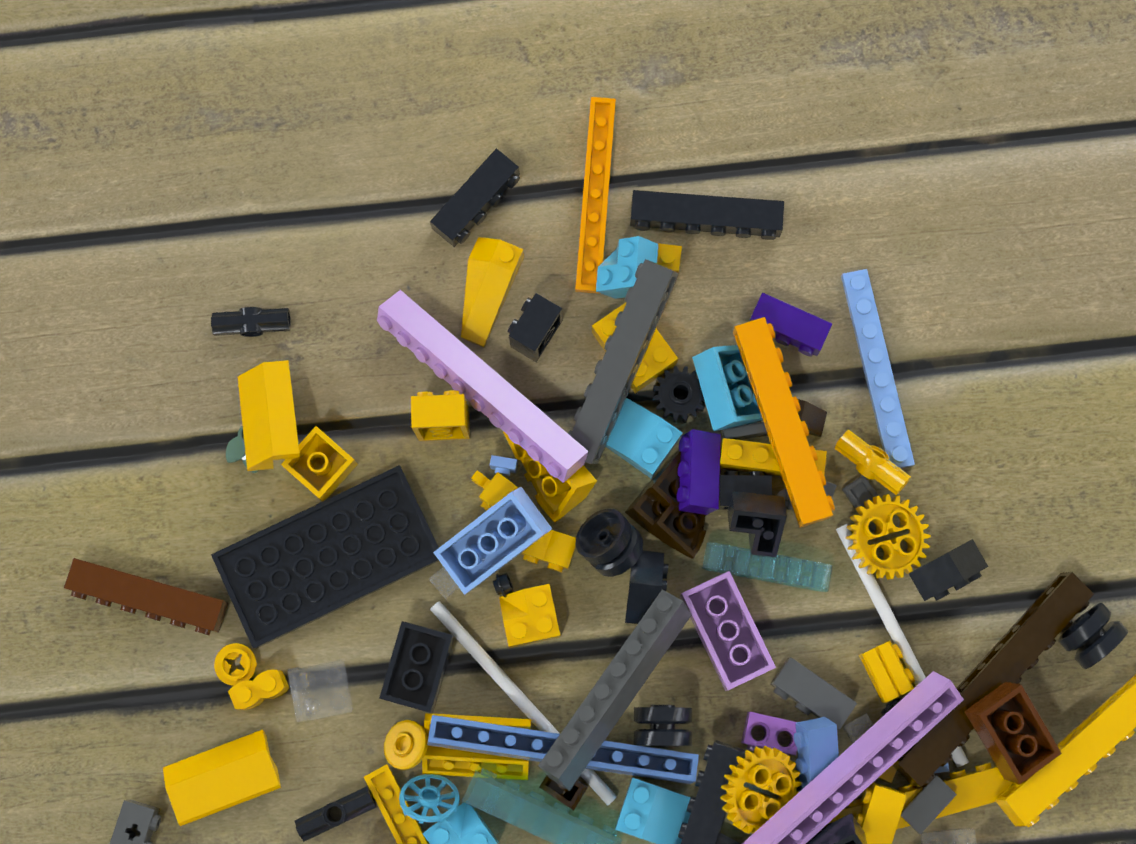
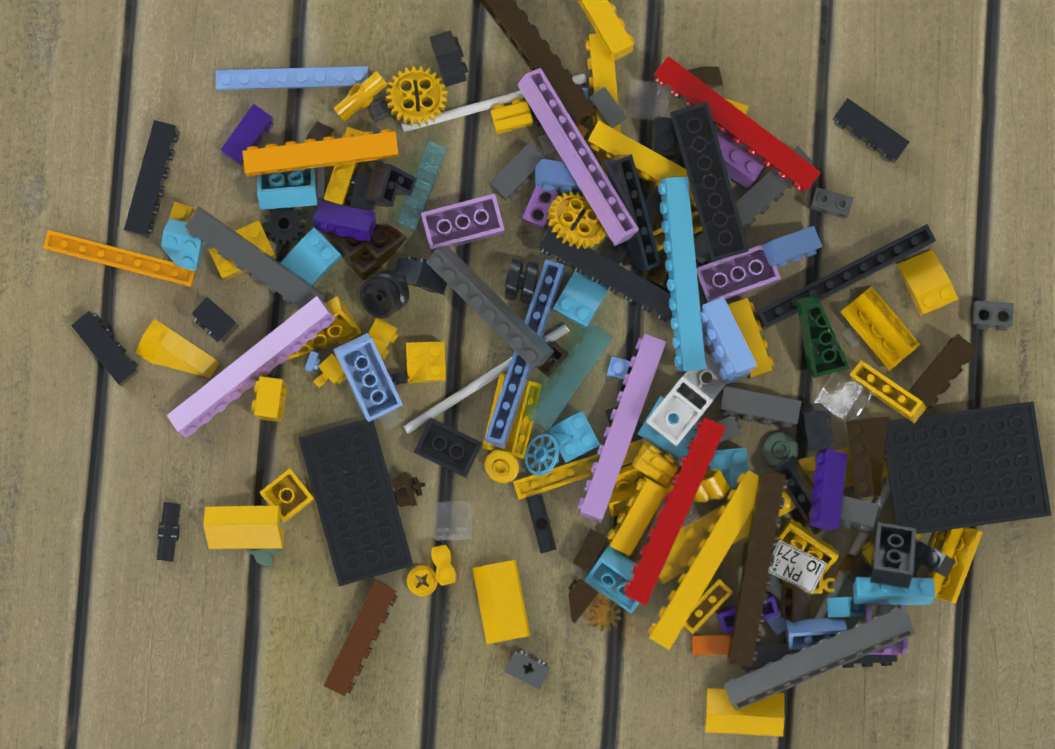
camera: 85 degrees left, 5 degrees up
reddish brown brick [964,682,1062,784] -> none
none -> dark brown hips [392,472,426,507]

